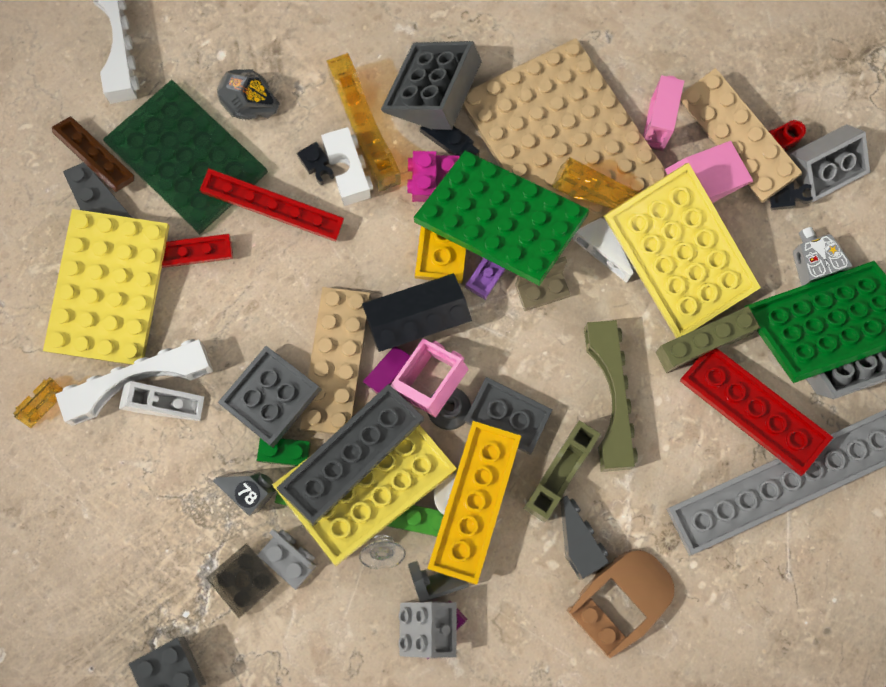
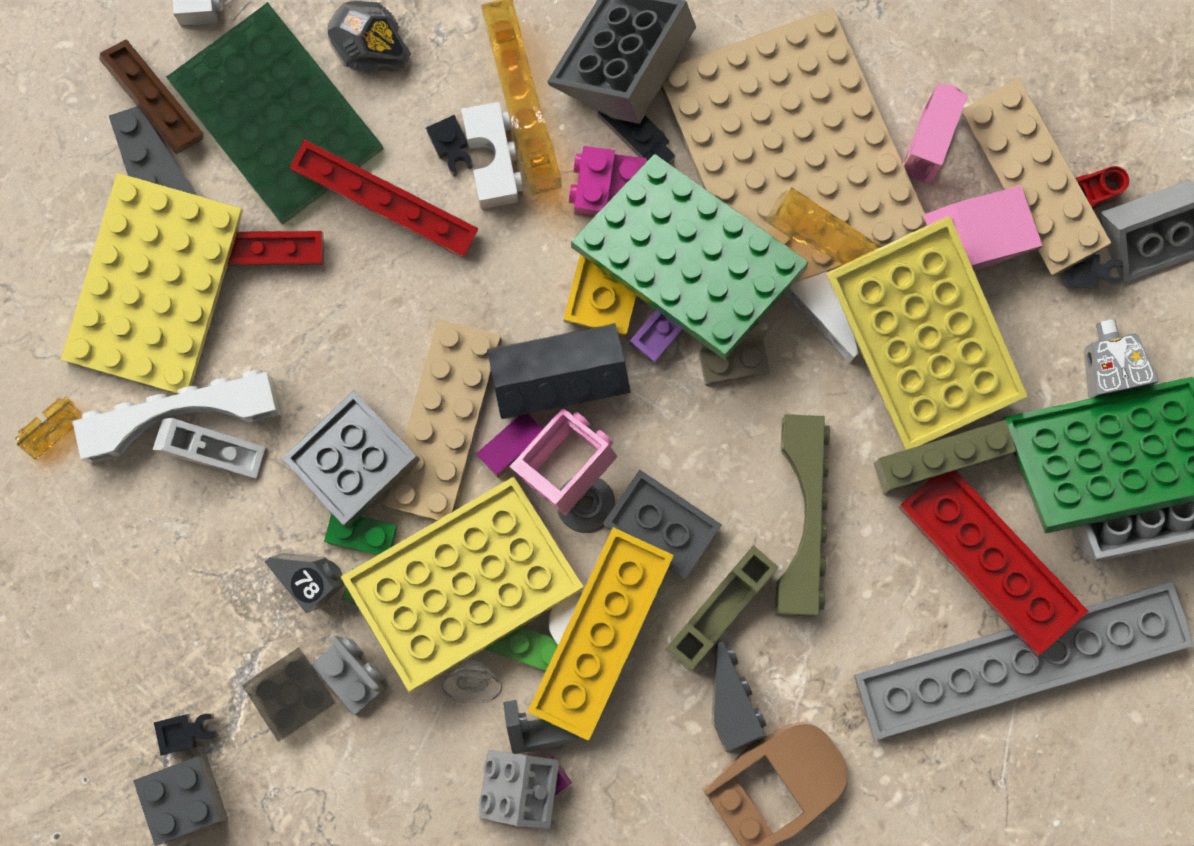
camera: 10 degrees right, 5 degrees up
dark grey plate [277,384,424,526] -> none
none -> black plate [154,714,218,756]

